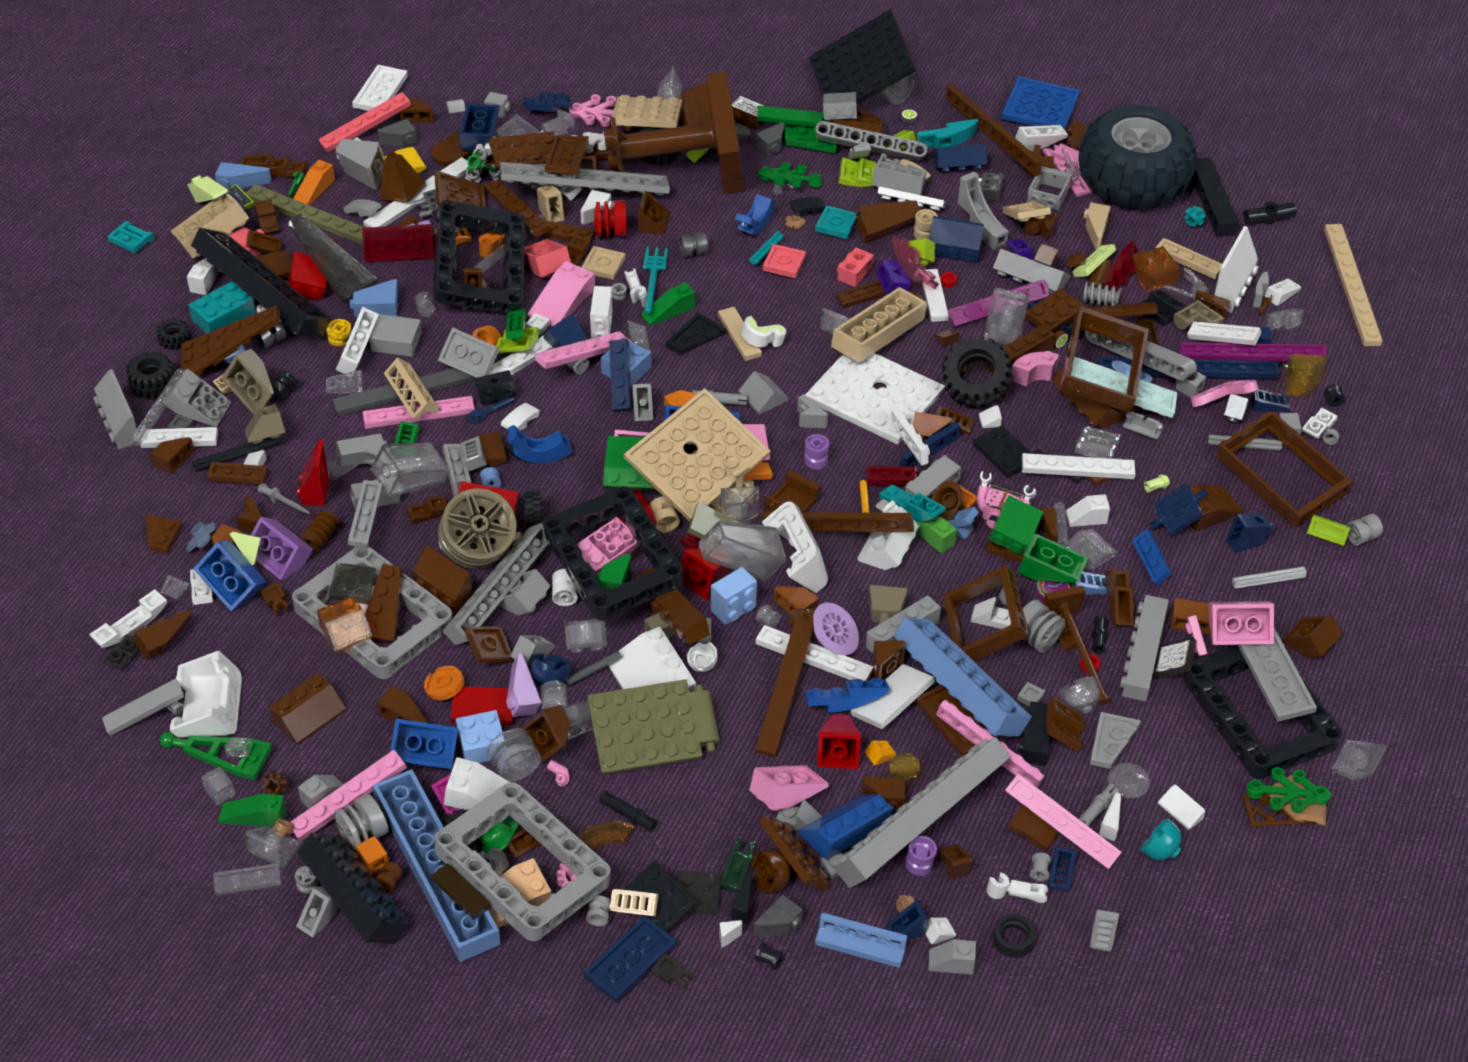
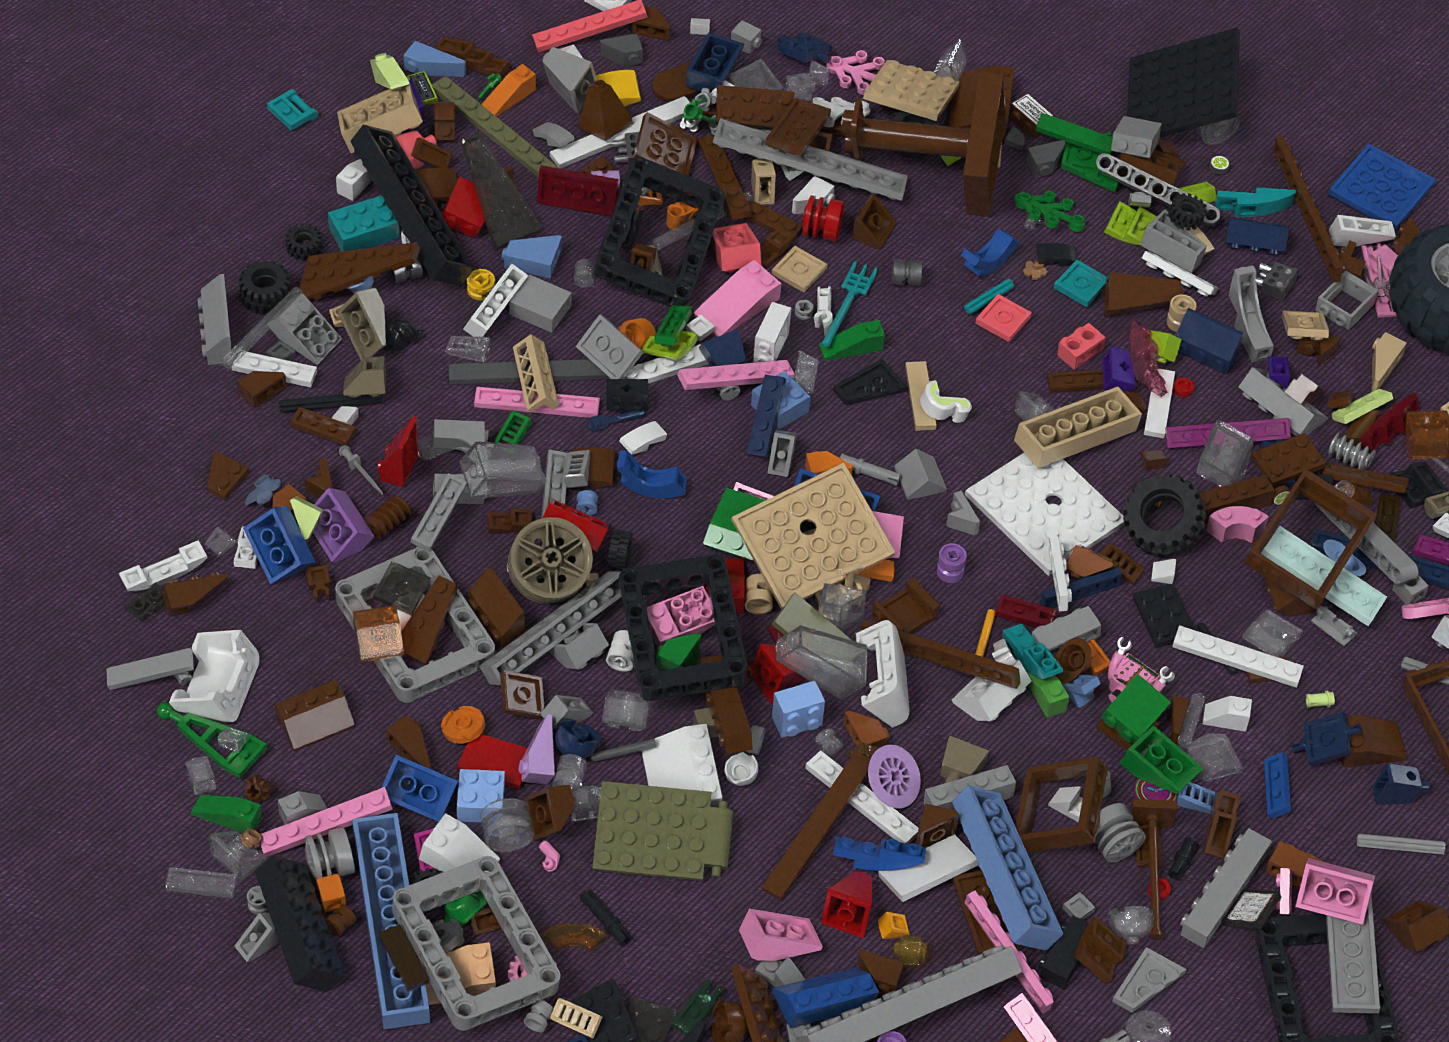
camera: 15 degrees right, 5 degrees up
none -> black tyre [1168,193,1207,230]

